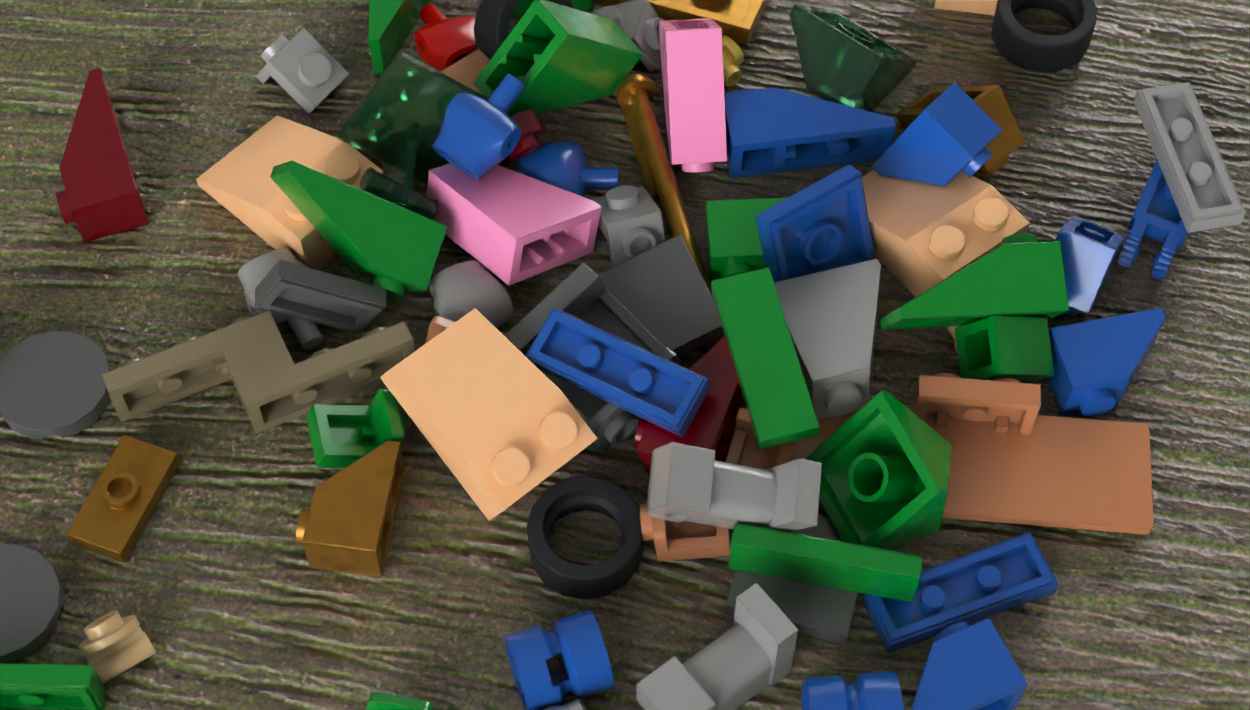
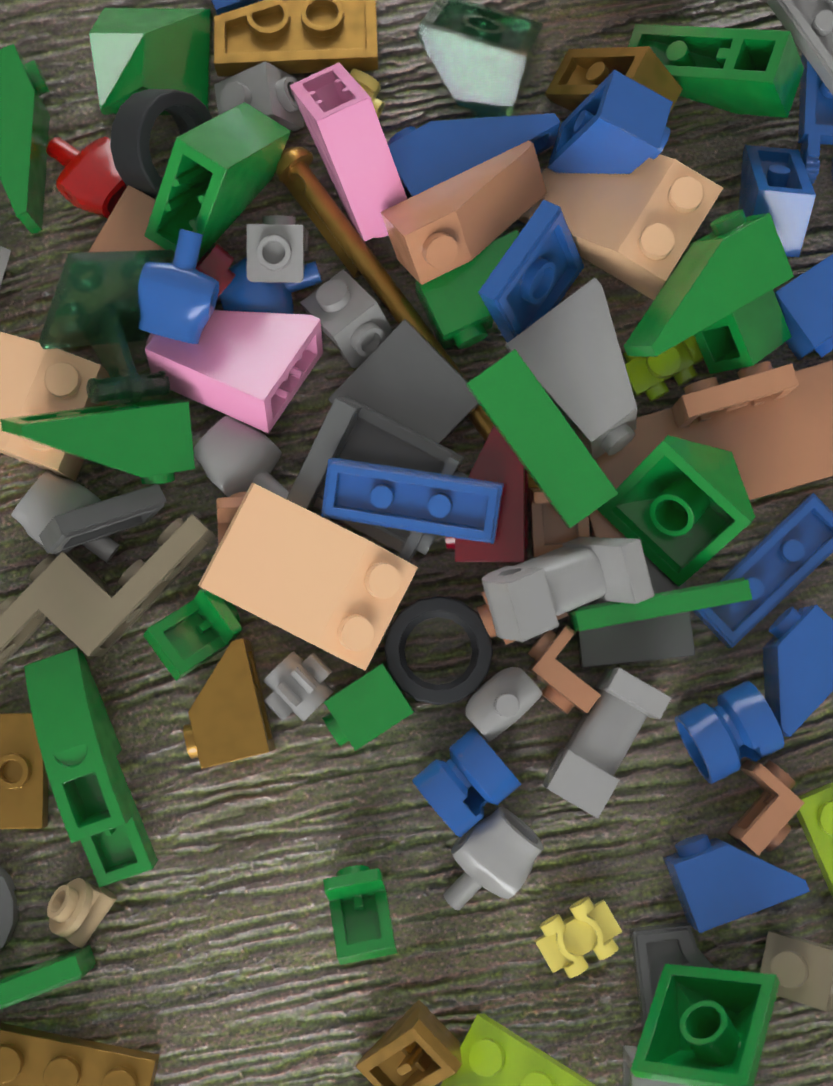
camera: 20 degrees left, 25 degrees up
none -> green slope [24,646,158,887]
none -> light grey bracket [246,215,309,283]
none -> light grey gear [263,651,334,722]
none -> green brick [322,664,414,751]
none -> nougat slope [380,140,547,285]
none -> light grey piece [465,667,543,742]
none -> nougat bracket [527,625,601,715]
none -> lime piece [623,335,704,402]
none -> green slope [627,24,804,118]

